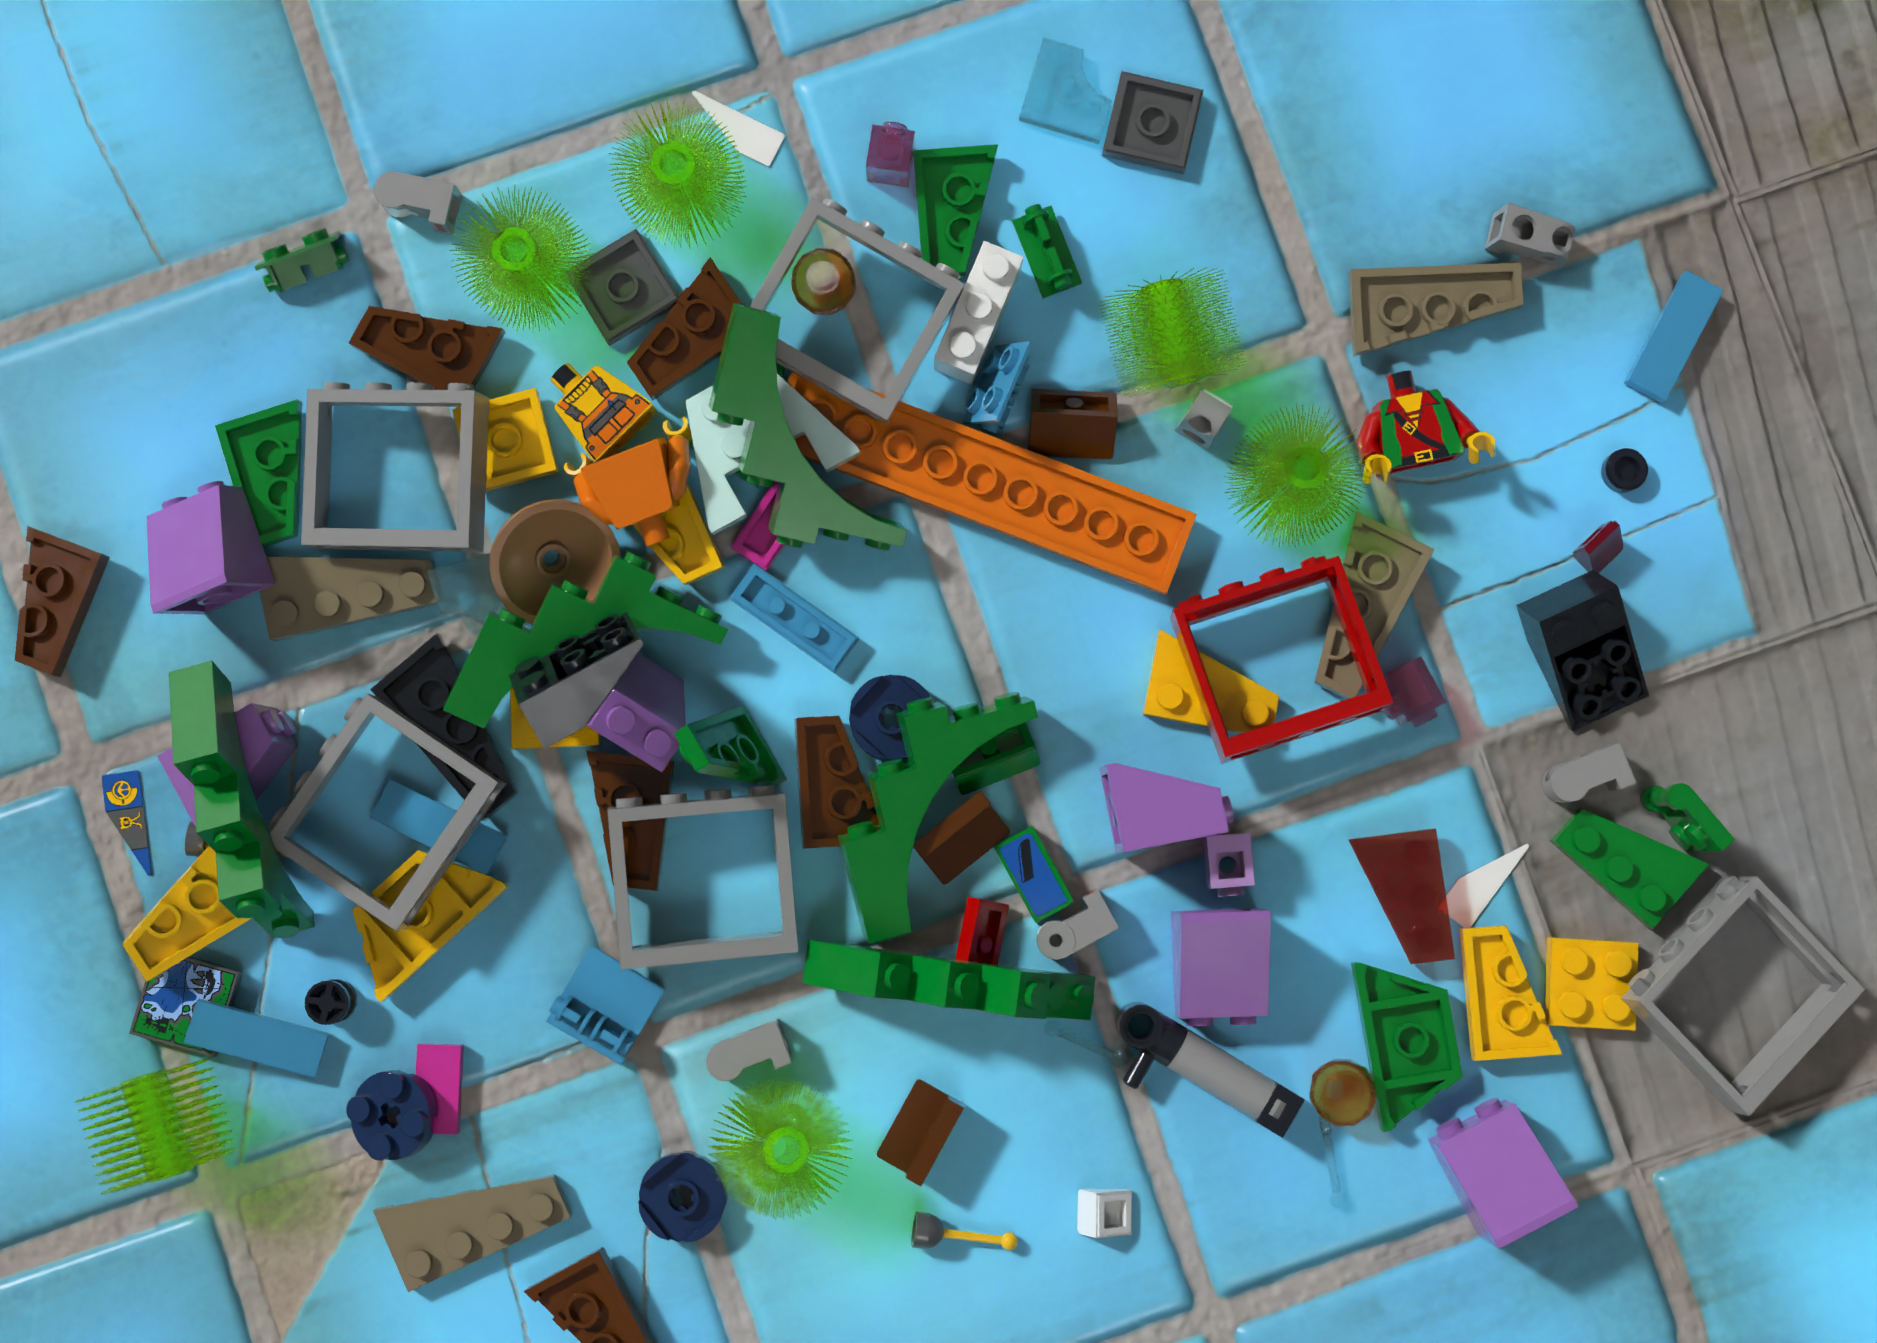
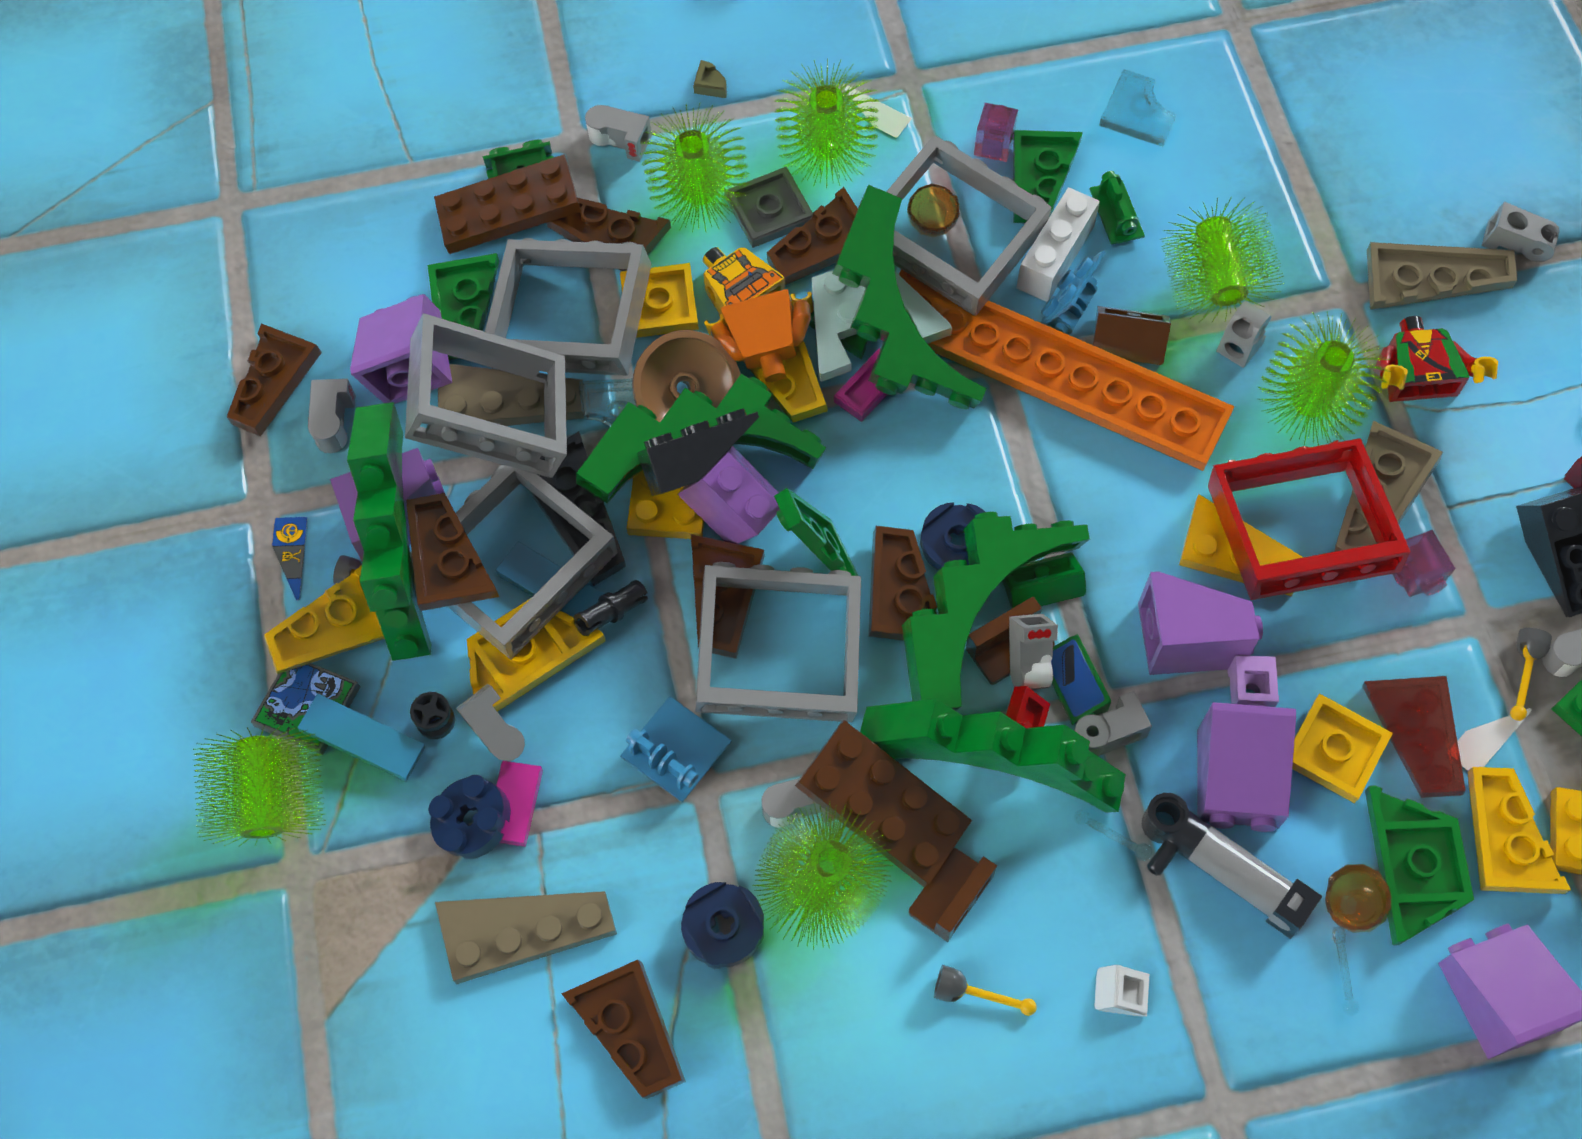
camera: 15 degrees right, 20 degrees down
dark azure tile [729,564,859,674] -> none
dark grey tile [1101,71,1204,175] -> none
none -> light grey leg [308,379,356,453]
none -> light grey window [405,313,567,478]
none -> reddish brown wing [406,493,499,611]
none -> reddish brown plate [434,154,581,254]
none -> light grey leg [456,684,525,761]
none -> black pin [573,580,648,636]
none -> olive tile [693,60,727,98]
none -> reddish brown plate [795,720,972,887]
none -> light grey leg [1009,614,1058,690]
none -> yellow plate [1292,693,1393,804]
none -> hinge [1510,628,1552,721]

